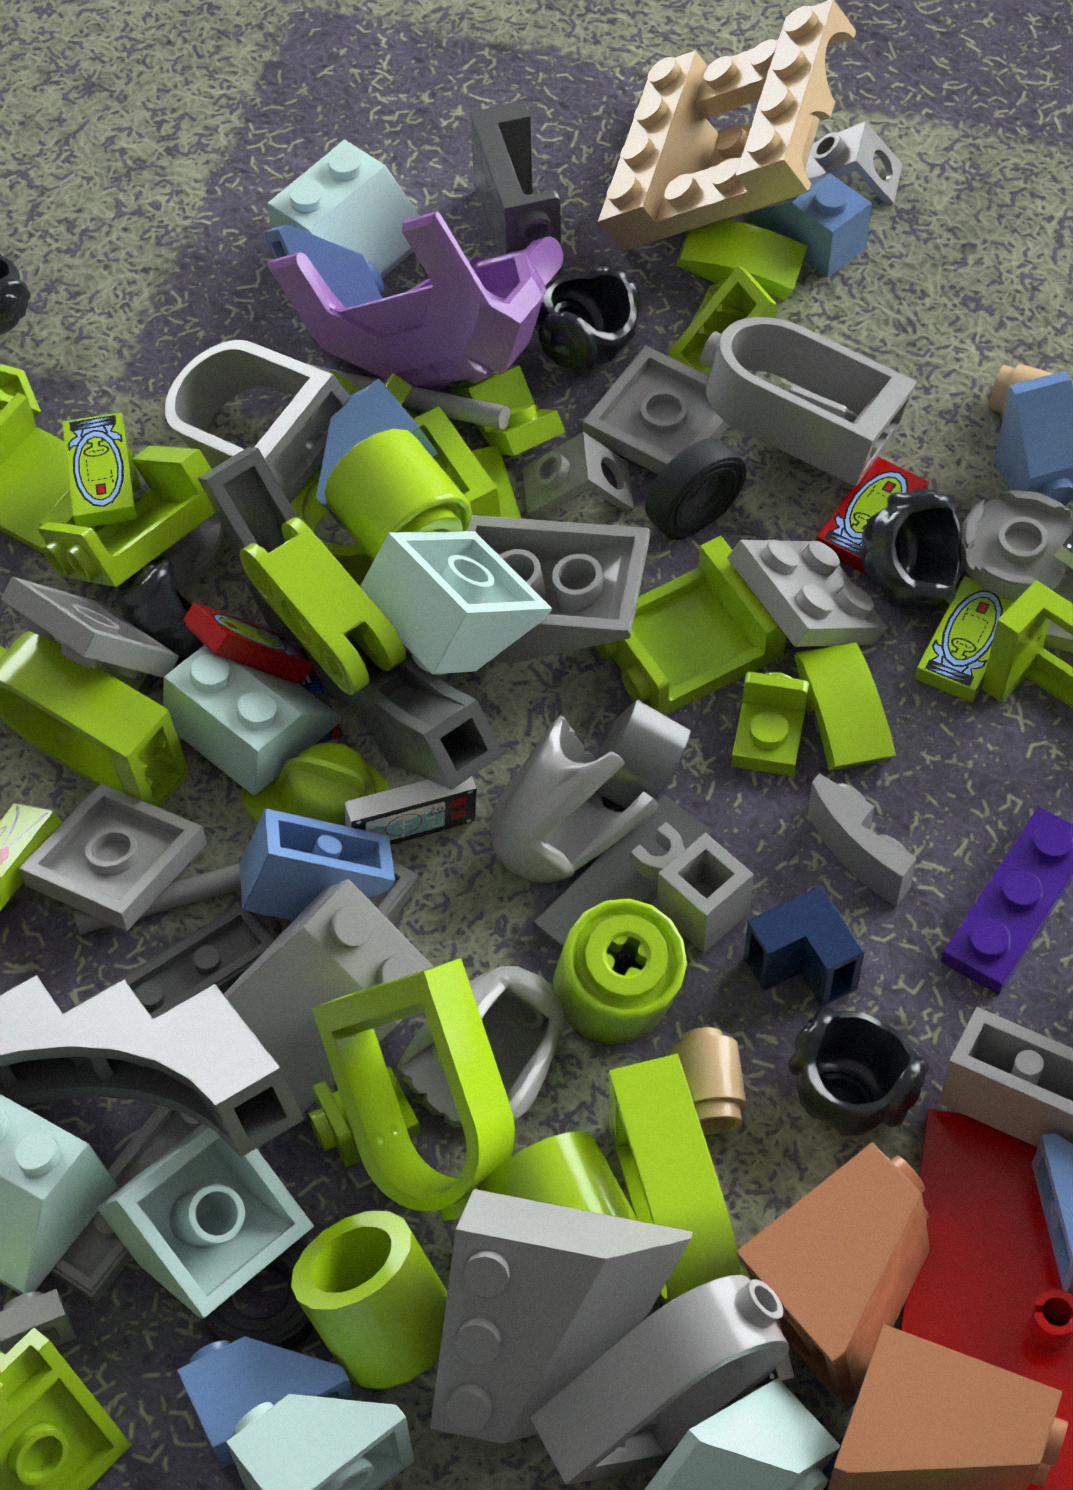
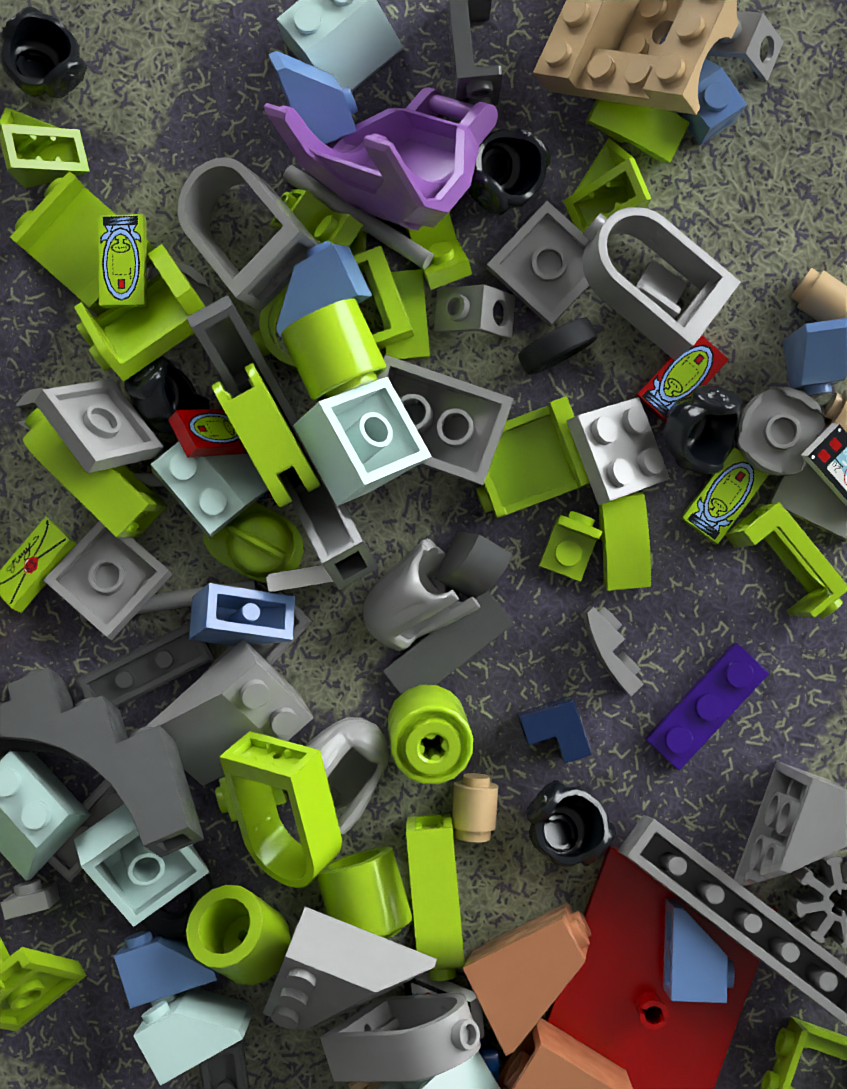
camera: 10 degrees right, 30 degrees up
light grey brick [630,822,754,953] -> none

